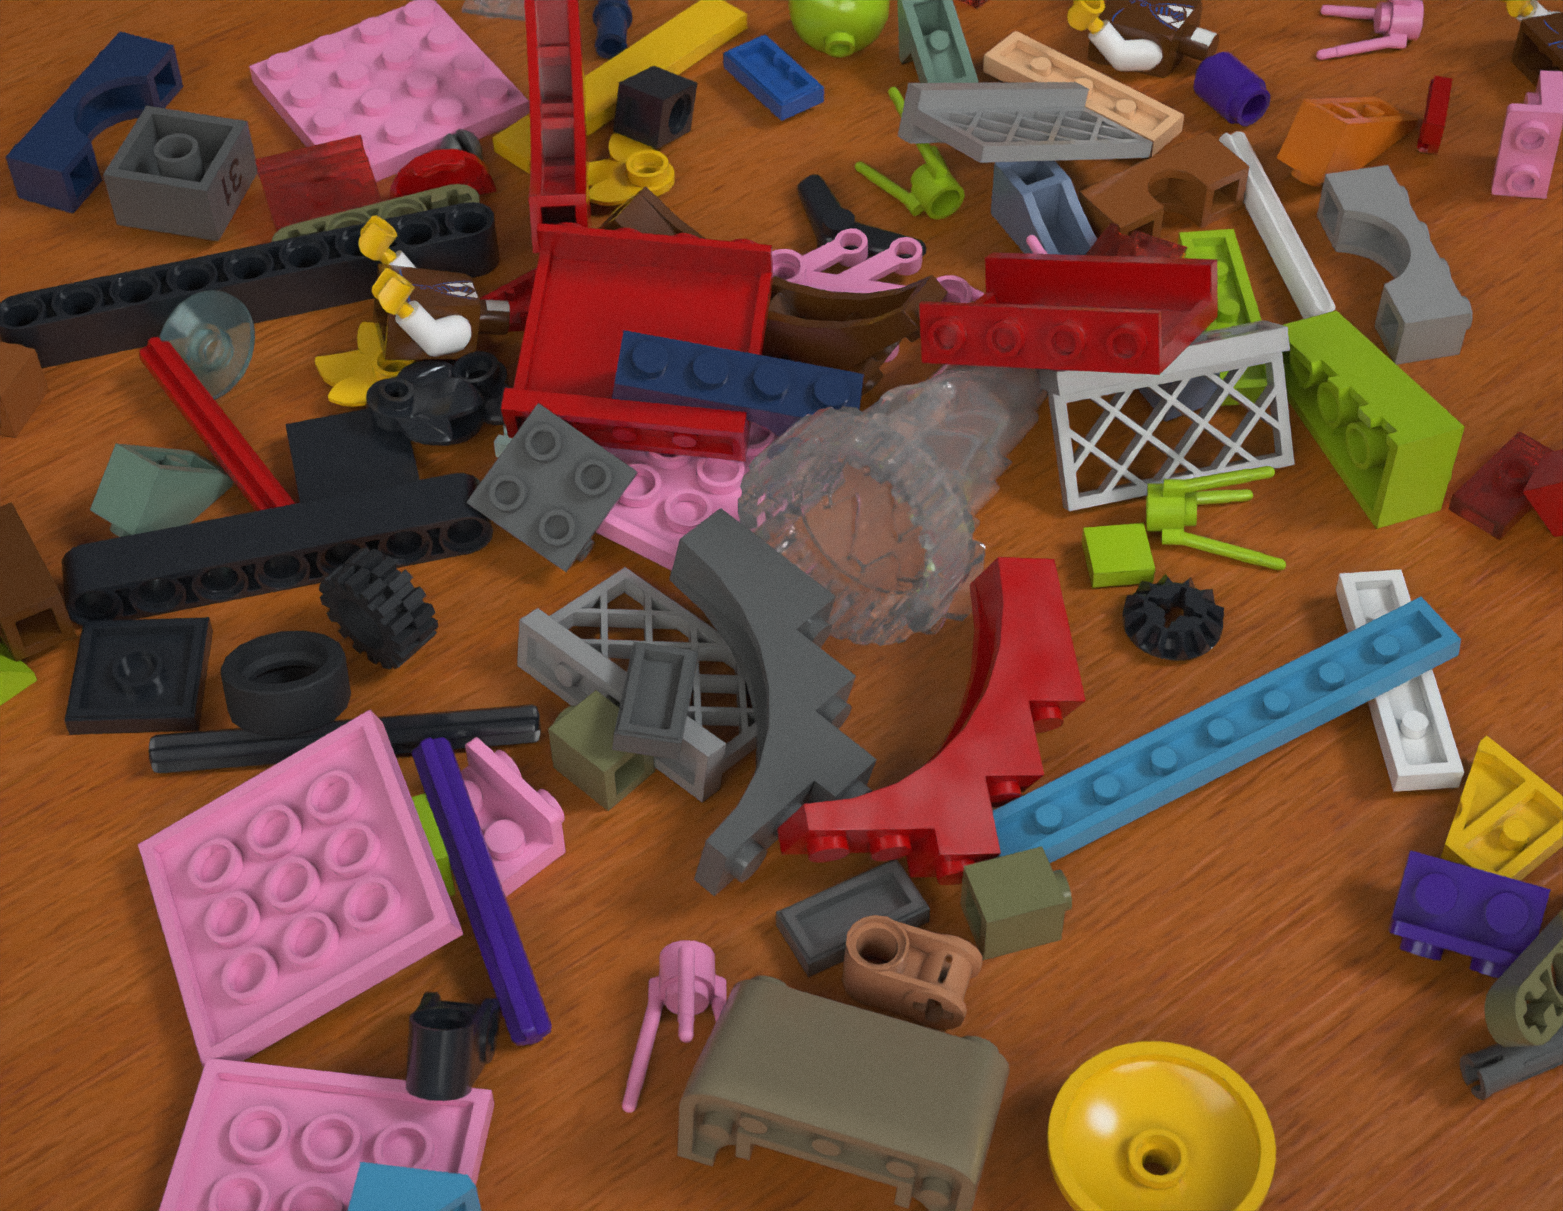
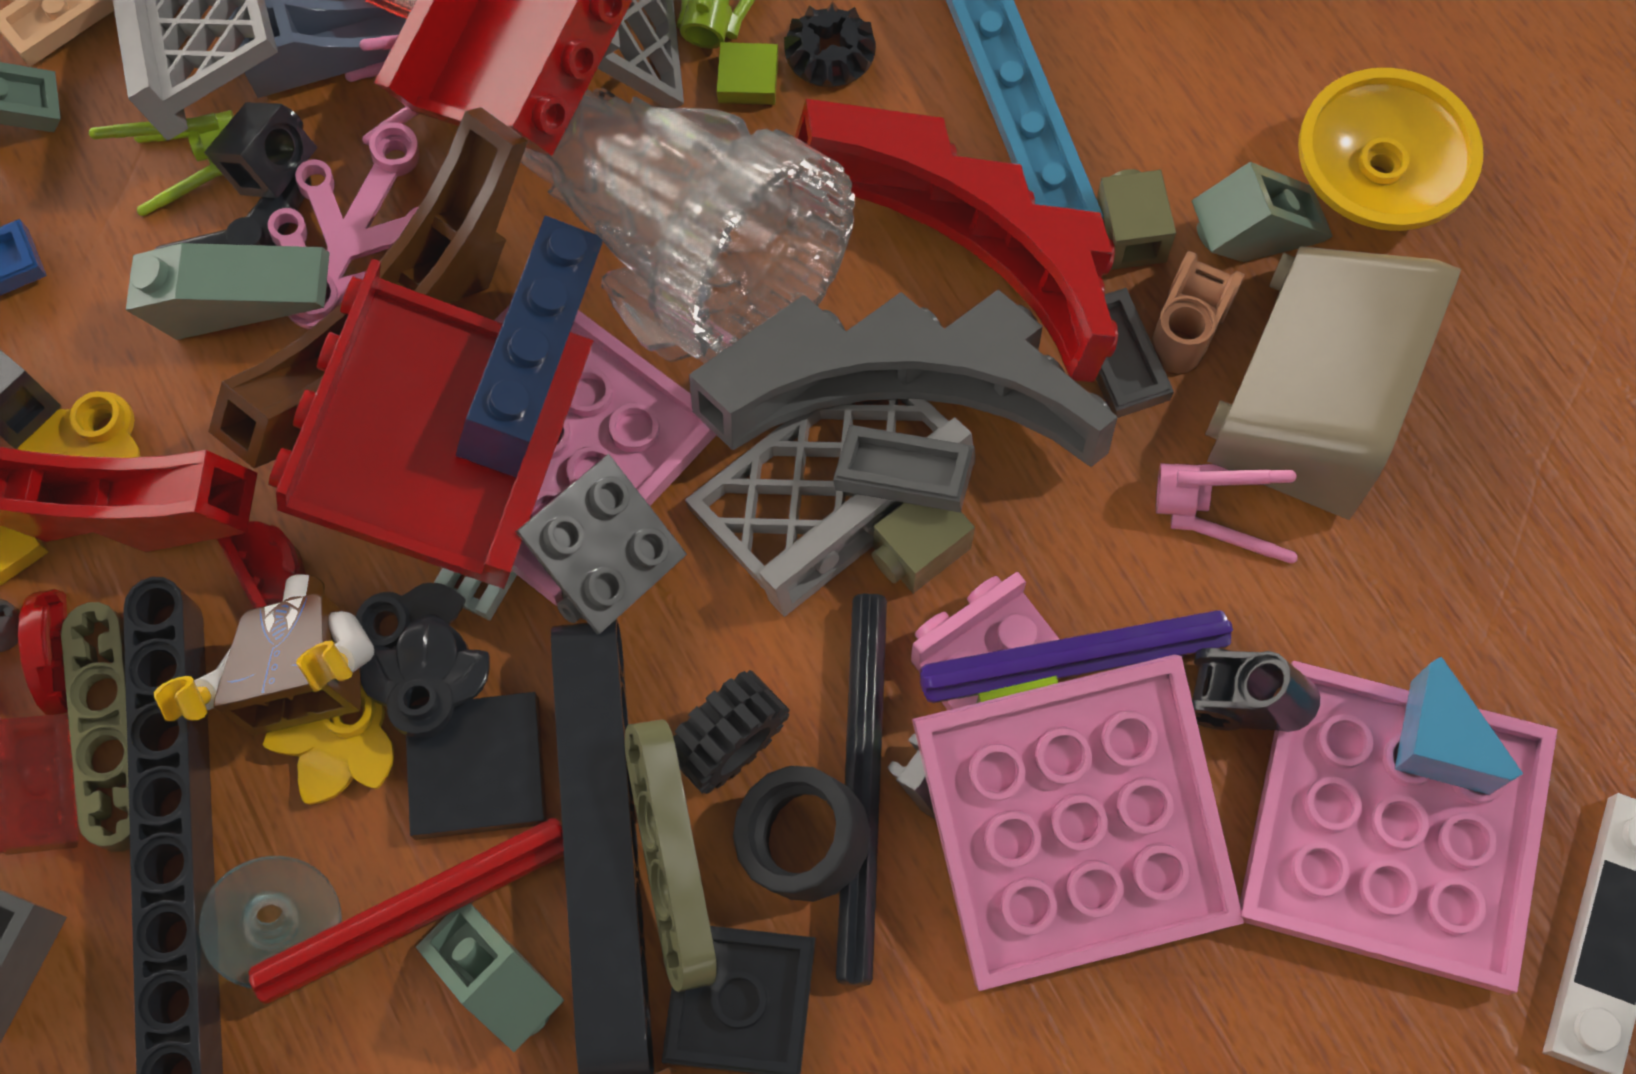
camera: 80 degrees left, 20 degrees up
none -> sand green slope [126,243,330,340]
none -> black brick [204,102,318,198]
none -> olive beam [625,719,716,992]
none -> sand green slope [1191,162,1333,262]

